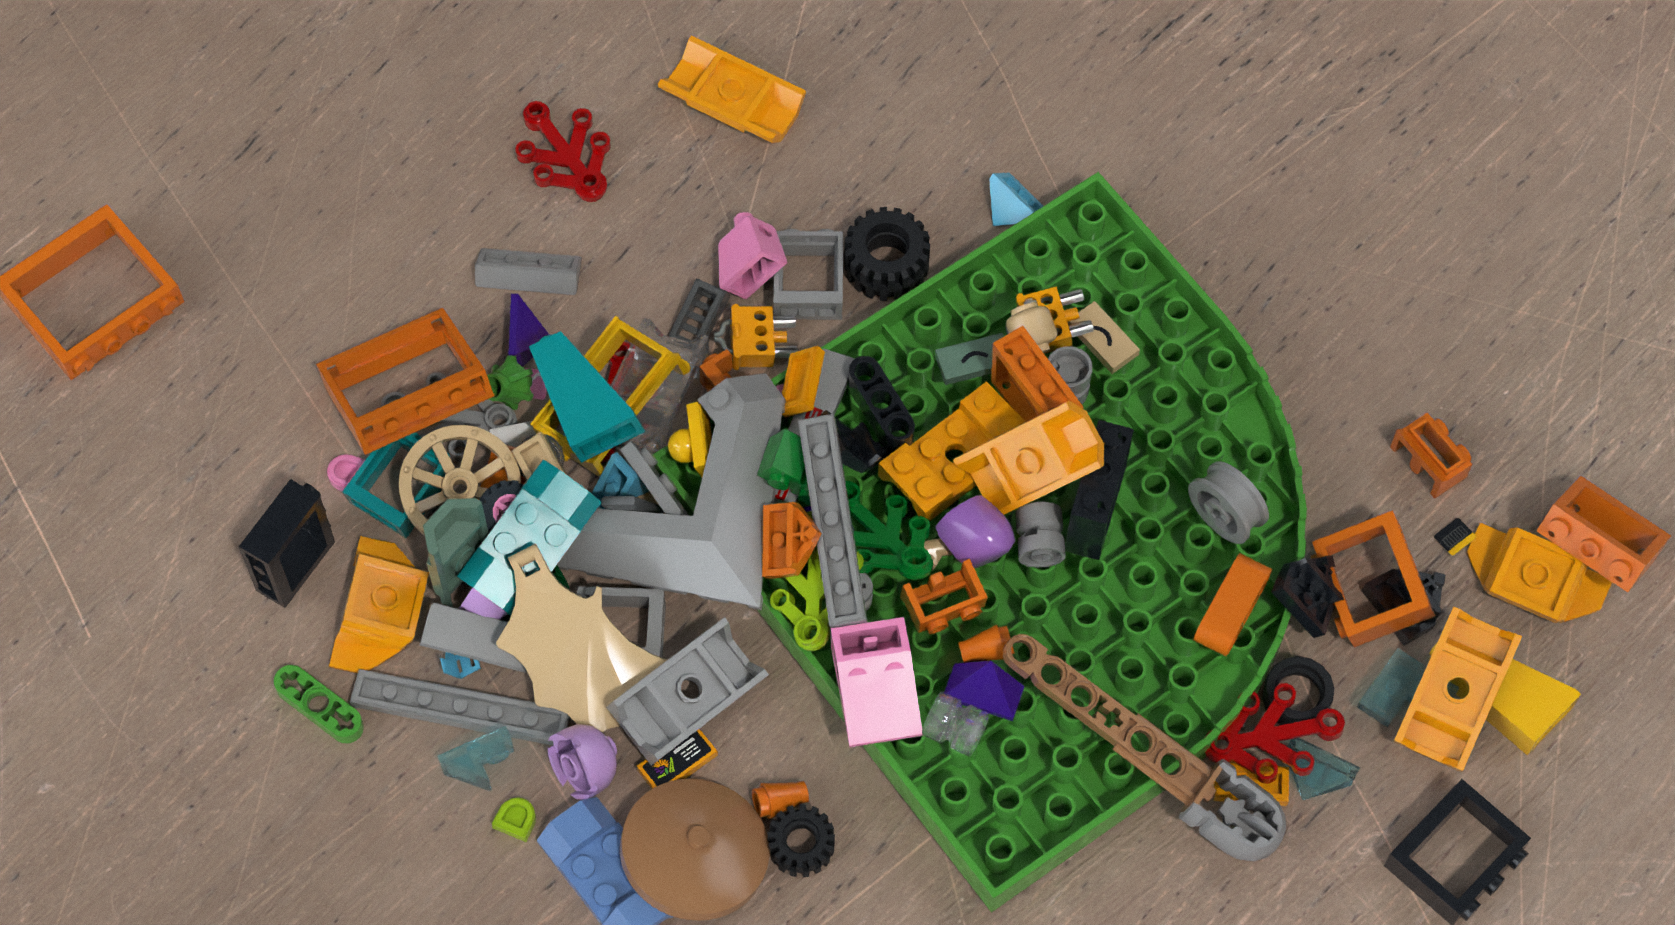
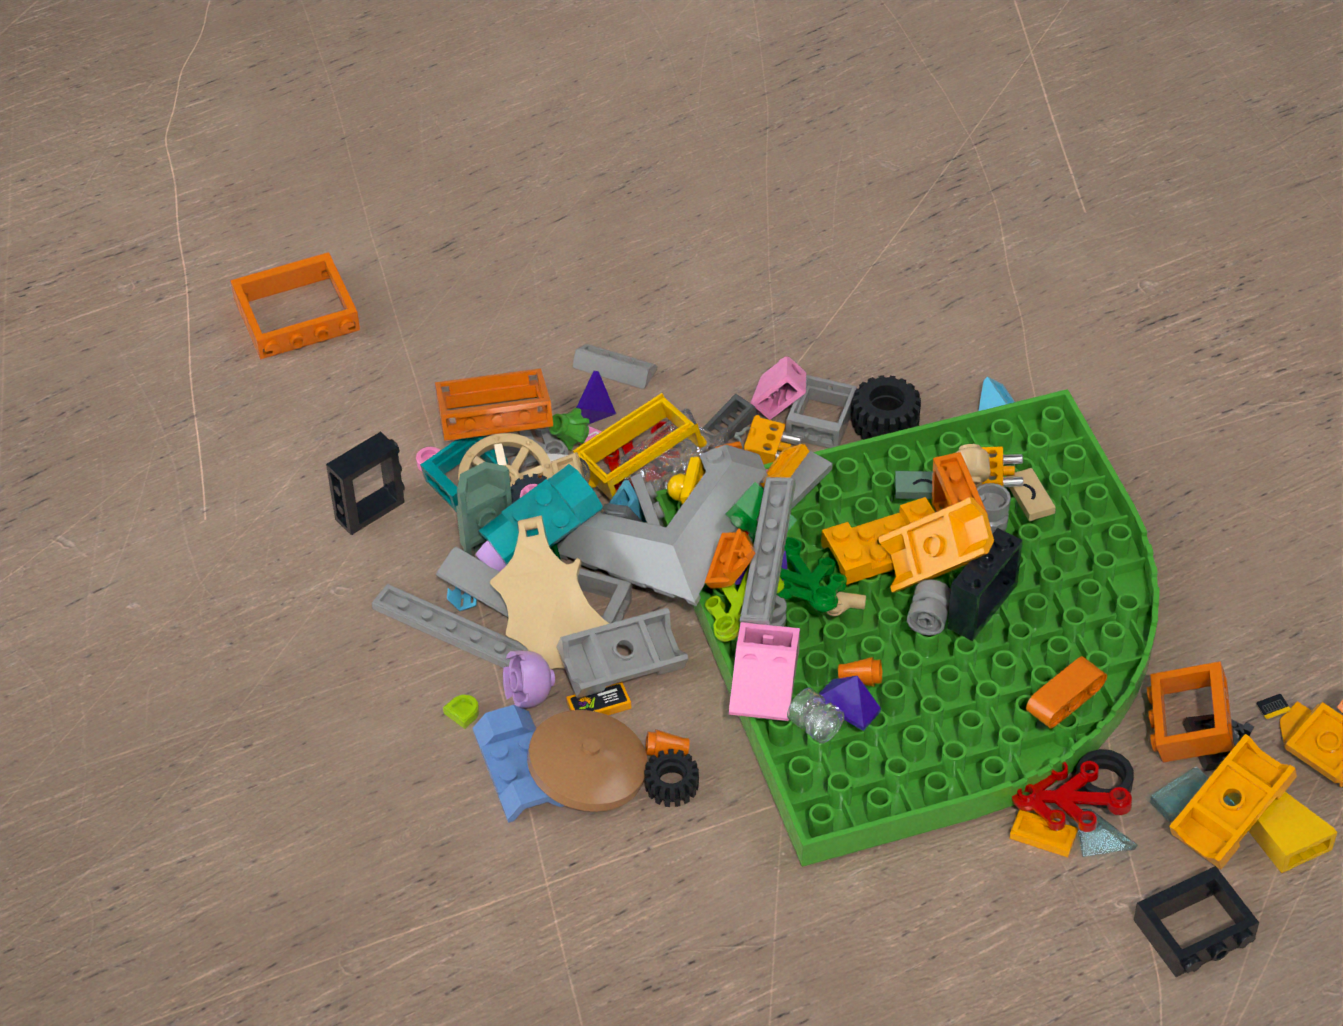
camera: 20 degrees right, 15 degrees down
bright green beam [274,665,364,744] -> none
light orange piece [329,536,429,673] -> none
clear light blue slope [437,726,514,791] -> none
red plant [515,101,611,202] -> none
teal slope [529,331,646,463] -> none
light orange piece [658,35,806,143] -> none
black slope [820,410,890,473] -> none
black beam [848,356,915,454] -> none
orange window [900,559,988,635] -> none
medium lavender piece [936,495,1015,568] -> none
medium nougat piece [1003,634,1286,861] -> none
light grey wheel [1188,461,1269,544] -> none
black slope [1271,555,1344,638] -> none
orange window [1390,412,1472,499] -> none

